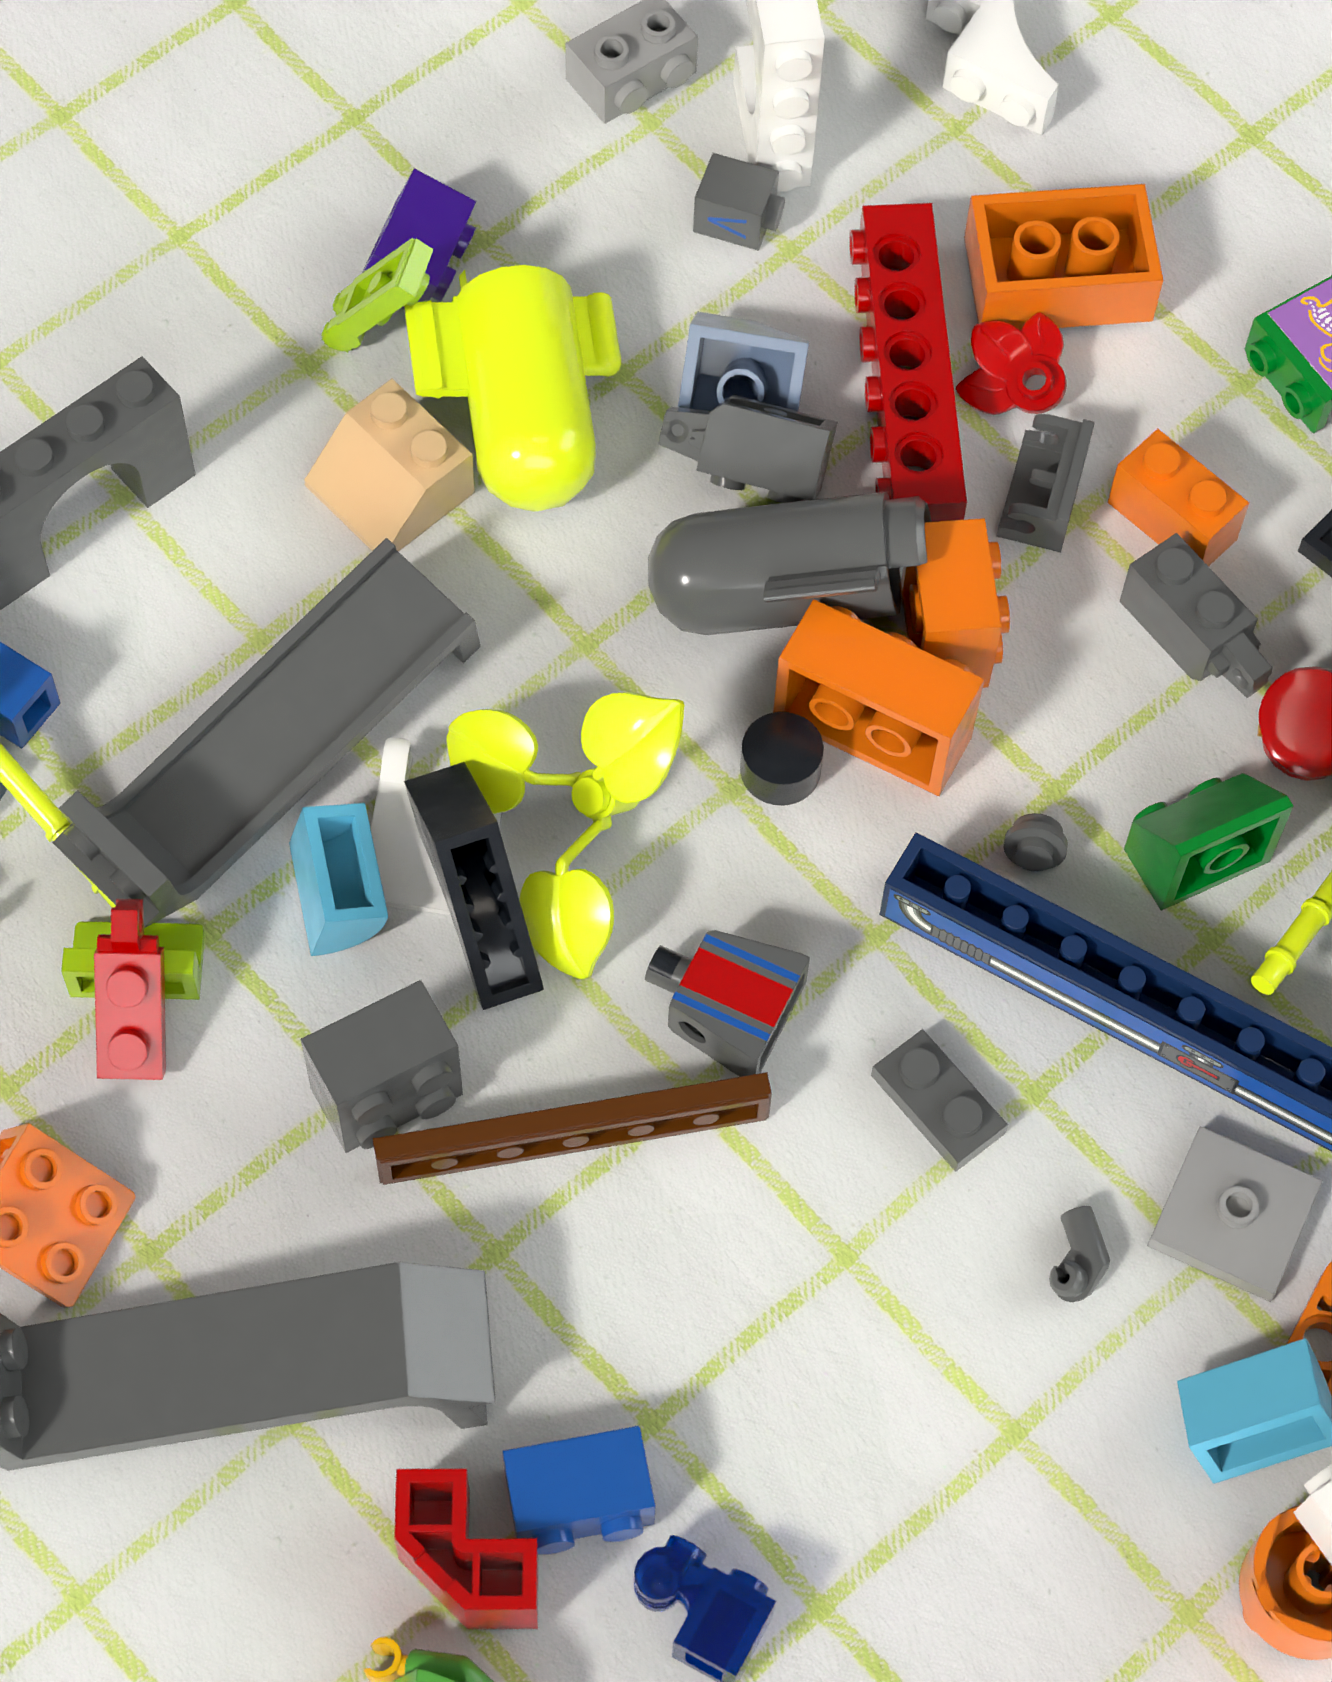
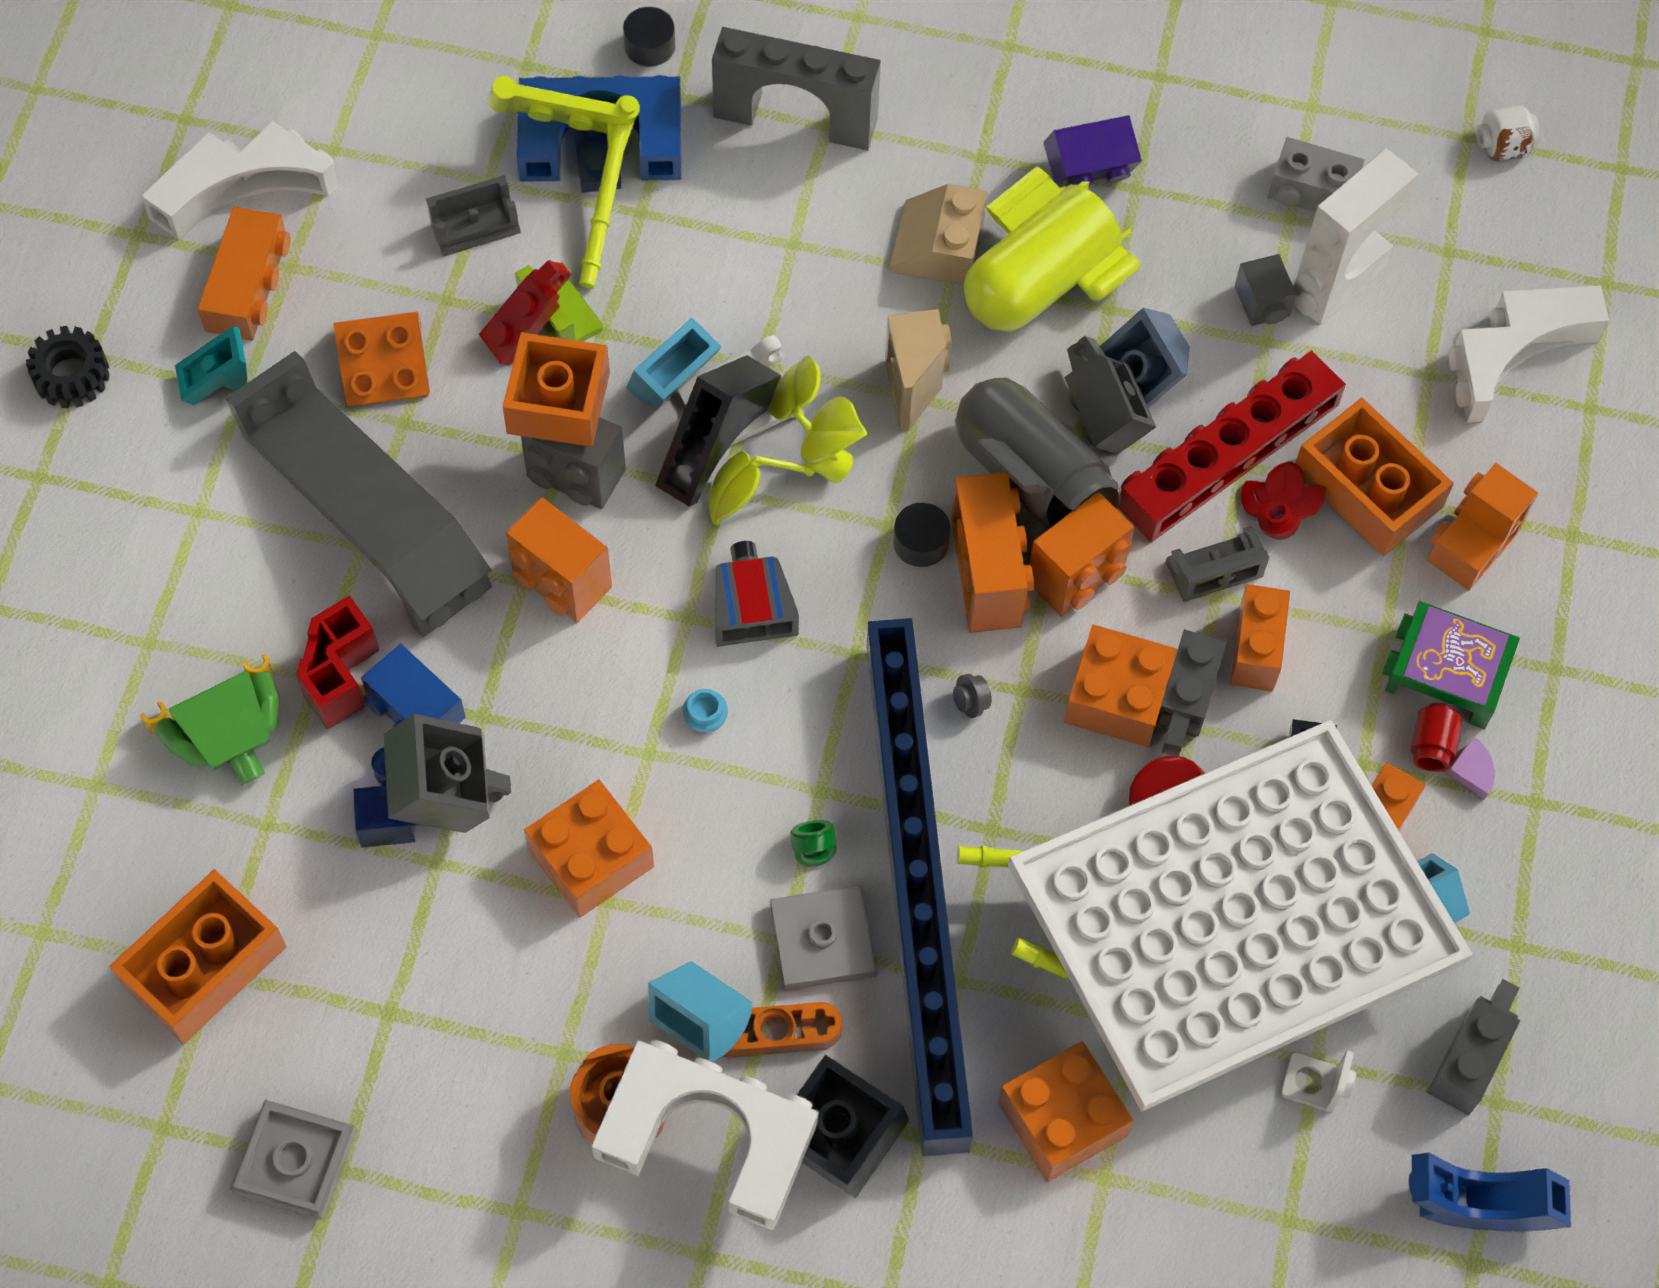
camera: 55 degrees right, 0 degrees up
dark grey panel [52,537,481,928] -> none
lime hinge [321,238,434,353] -> none
reddish brown tile [373,1072,772,1185] -> none
dark grey plate [871,1029,1008,1172] -> none
dark grey arm [1049,1206,1110,1302] -> none
green slope [1124,773,1294,911] -> none
none -> dark grey hinge [384,713,511,833]
none -> orange brick [502,332,610,447]
none -> orange brick [506,497,612,623]
none -> orange brick [524,779,654,918]
none -> medium azure plate [683,689,728,732]
none -> green tile [790,820,837,867]
none -> tan slope [885,309,952,432]
none -> orange brick [1064,624,1178,748]
none -> orange brick [1427,463,1538,591]

